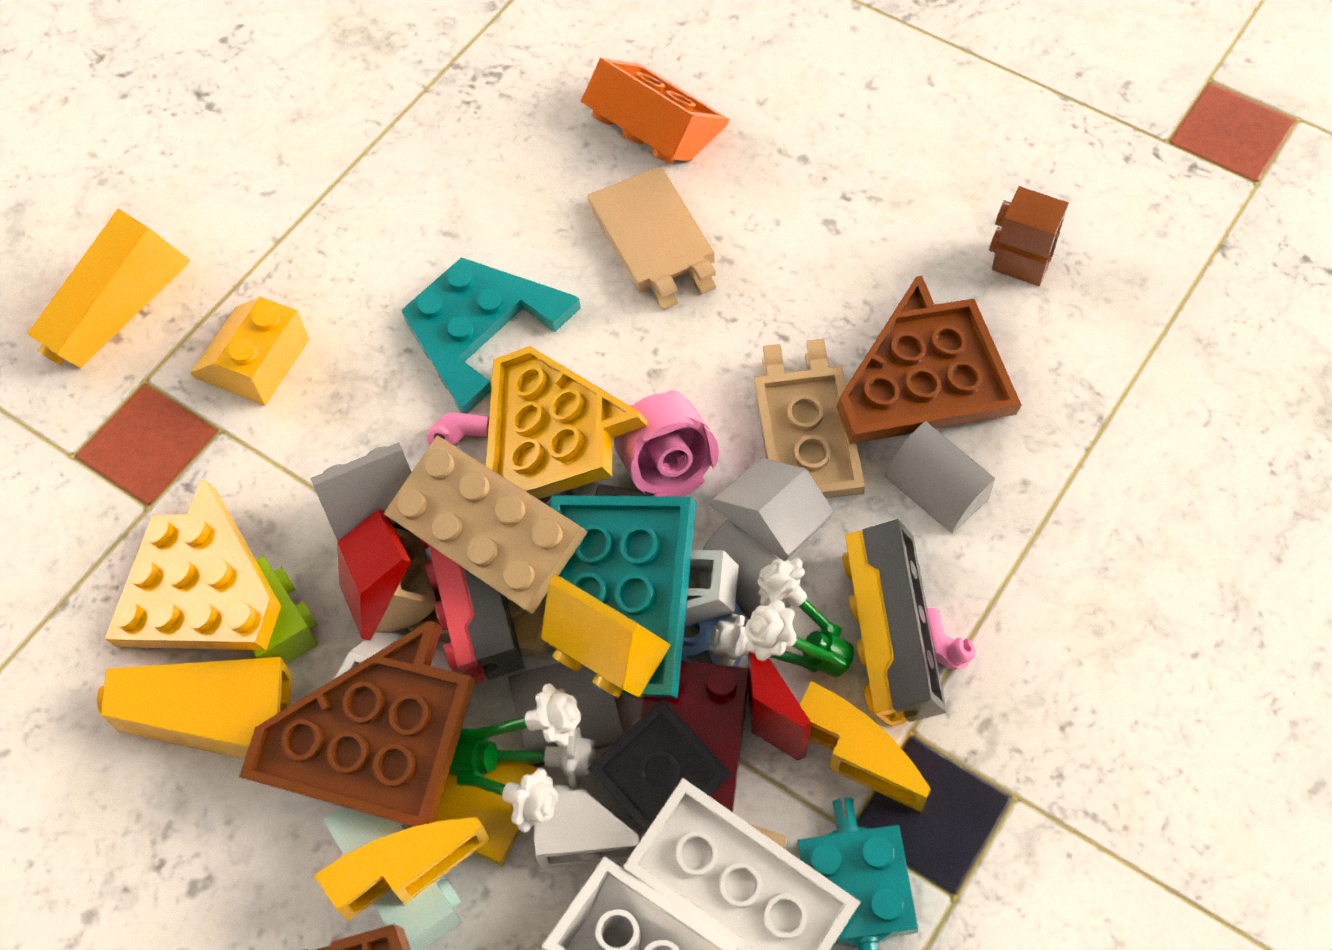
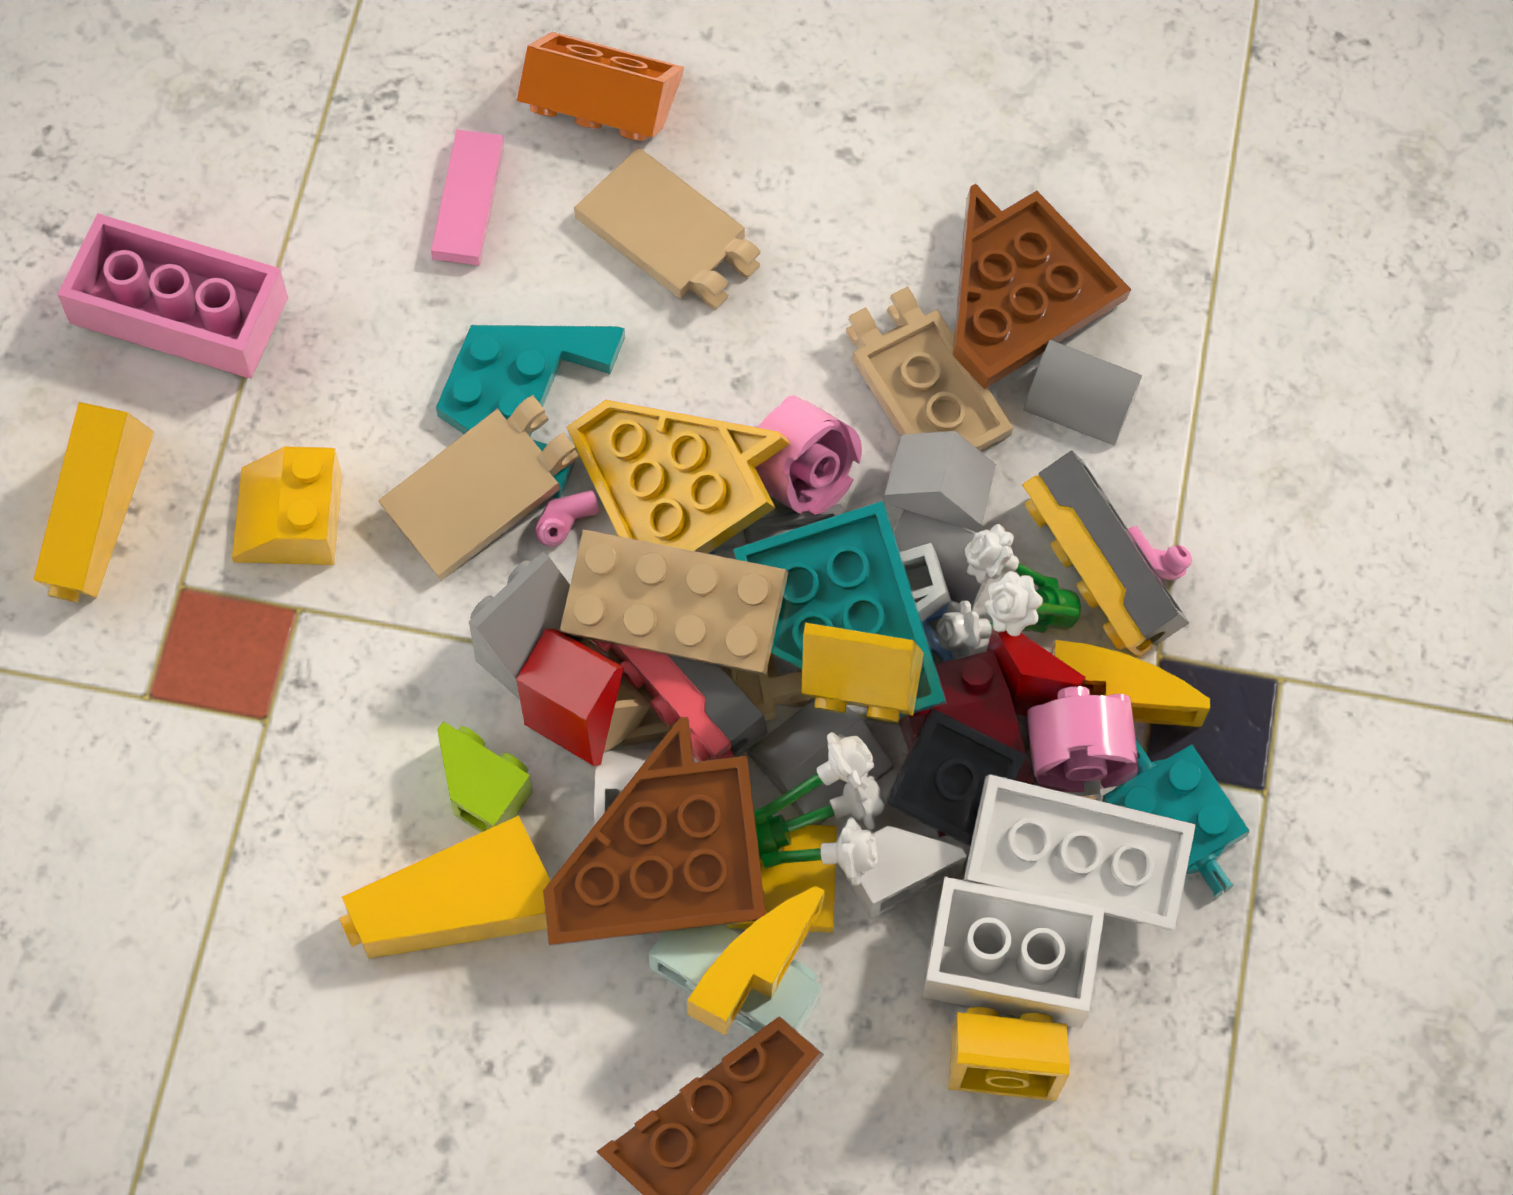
camera: 30 degrees left, 5 degrees up
yellow wing [105,480,281,650] -> none
dark orange piece [989,186,1069,287] -> none
none -> bright pink brick [57,213,288,379]
none -> tan tile [378,395,579,581]
none -> bright pink tile [431,129,504,266]
none -> bright pink brick [1027,686,1138,792]

